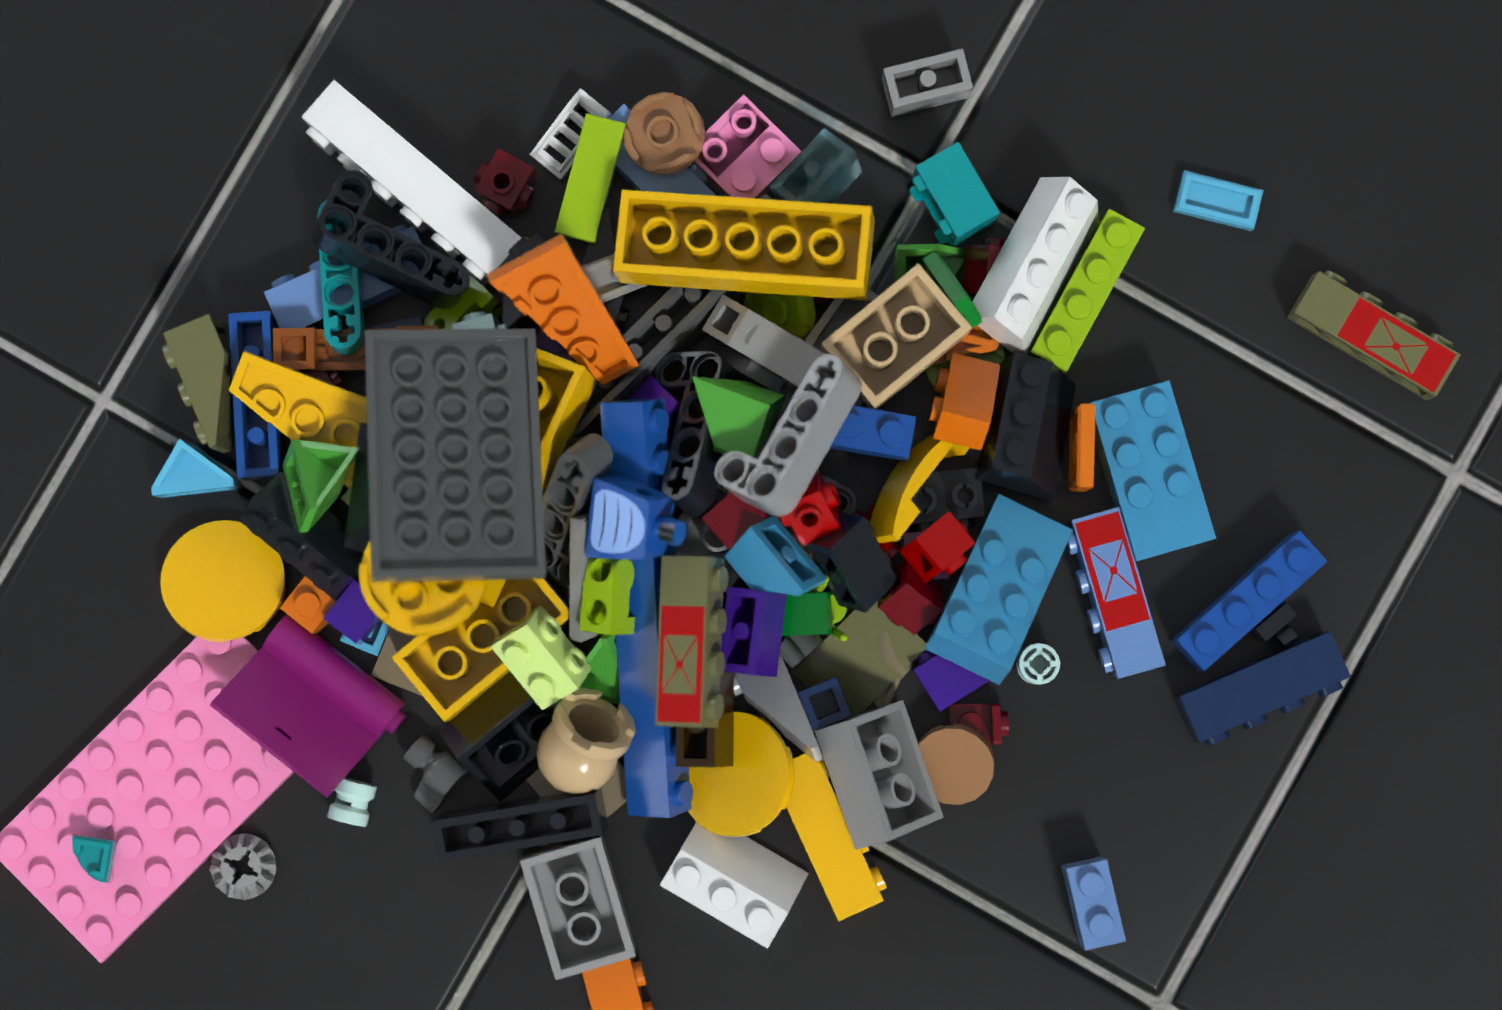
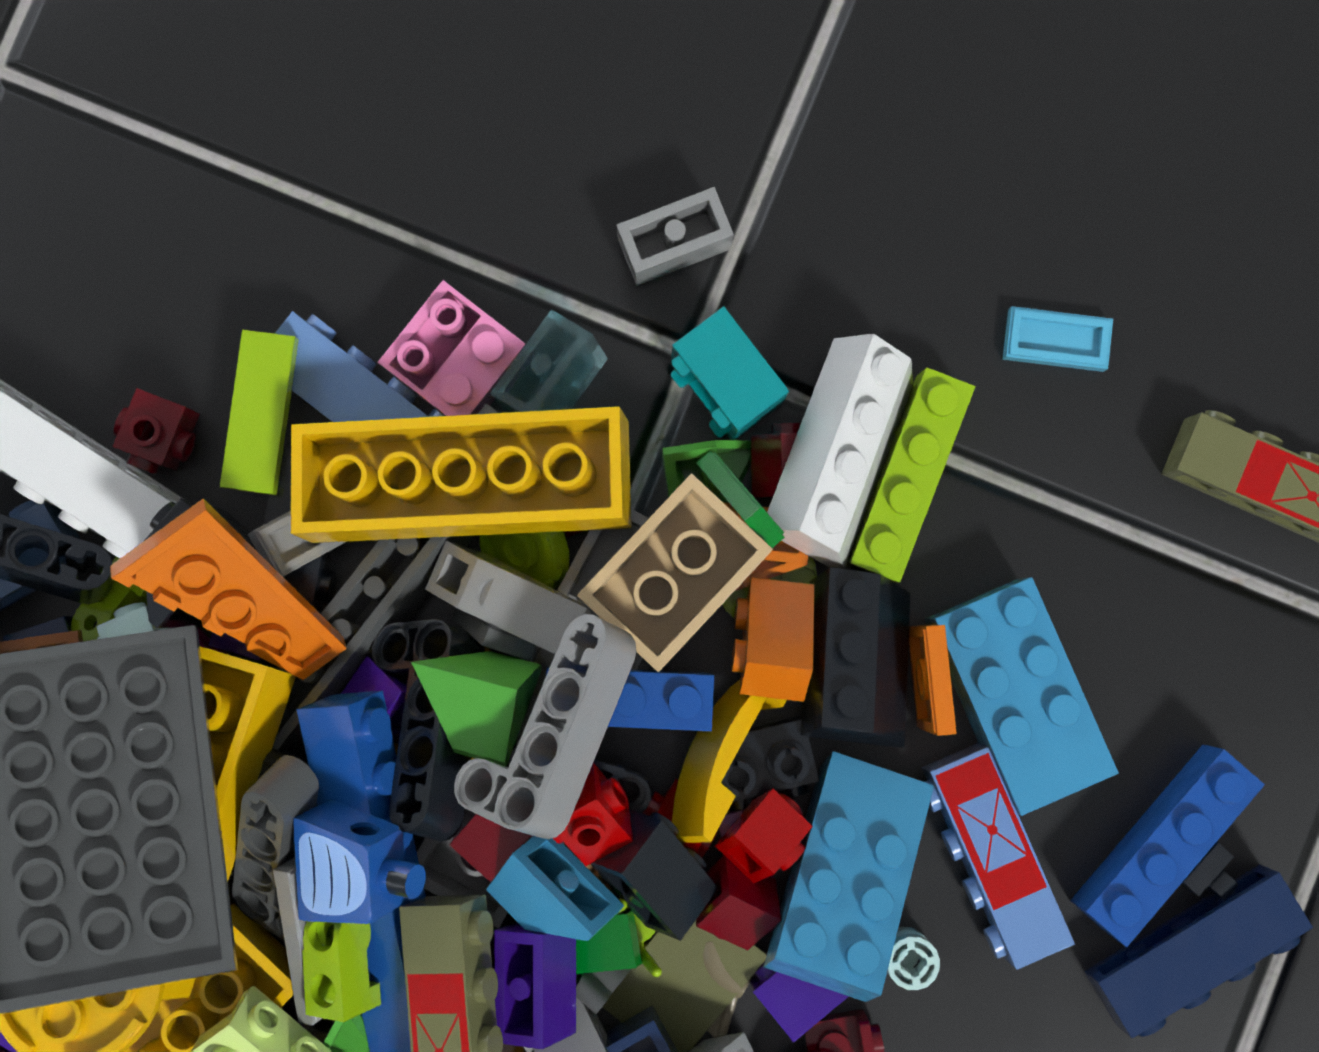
camera: 15 degrees left, 0 degrees up
white slope [530,89,612,181] -> none
medium nougat tile [623,92,706,176] -> none

